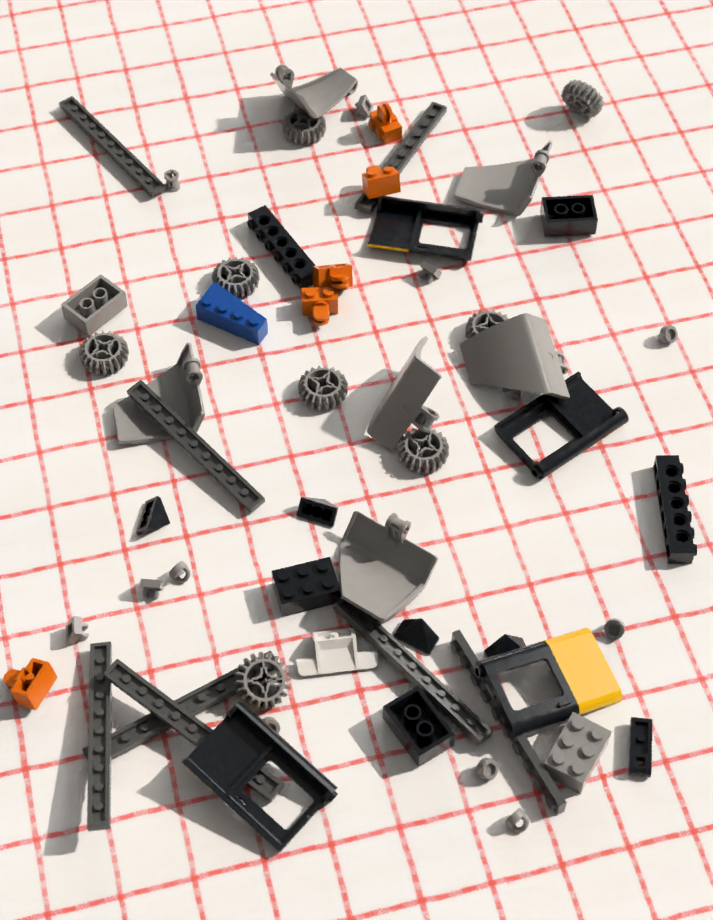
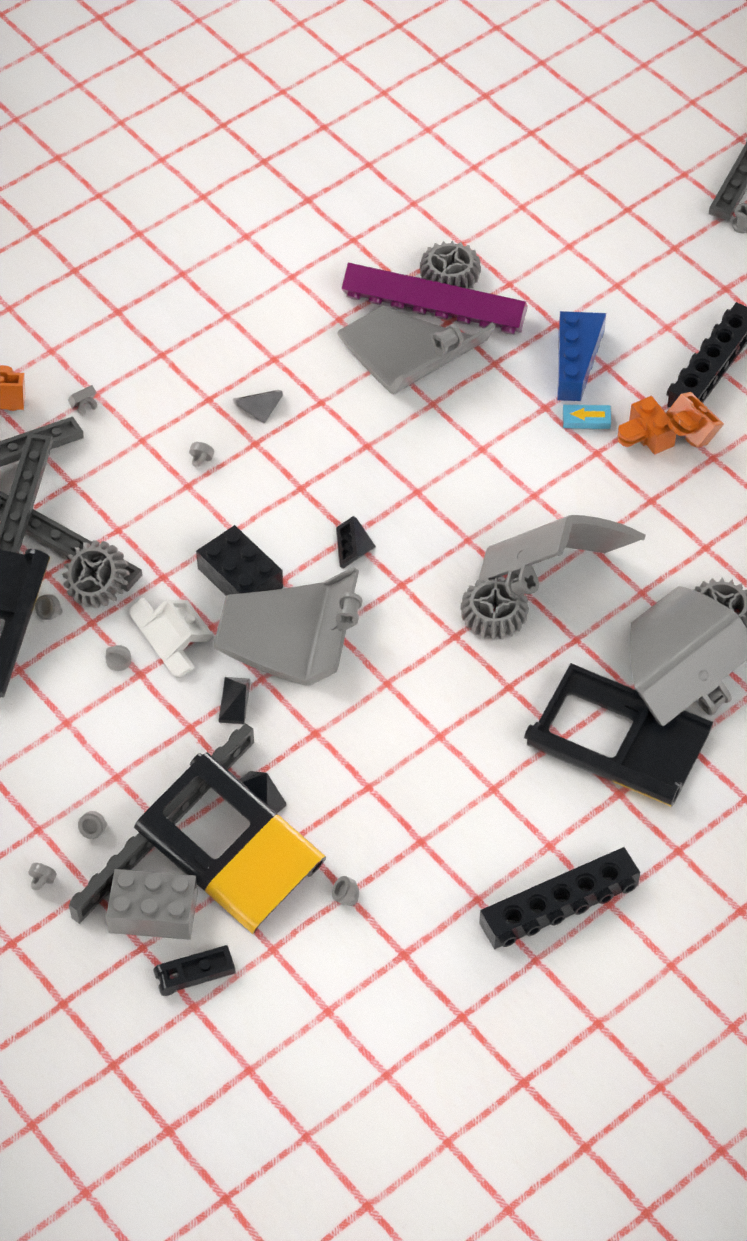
camera: 65 degrees right, 0 degrees up
light grey brick [61,274,128,337] -> none
dark grey plate [127,380,265,513] -> none
light grey tile [140,579,164,598] -> none
light grey gear [212,257,260,299] -> none
light grey gear [298,365,348,411] -> none
dark grey plate [333,599,493,746] -> none
black brick [383,685,455,767] -> none
none -> light grey tile [105,645,131,671]
none -> magenta brick [341,262,528,335]
none -> medium azure tile [563,405,611,429]

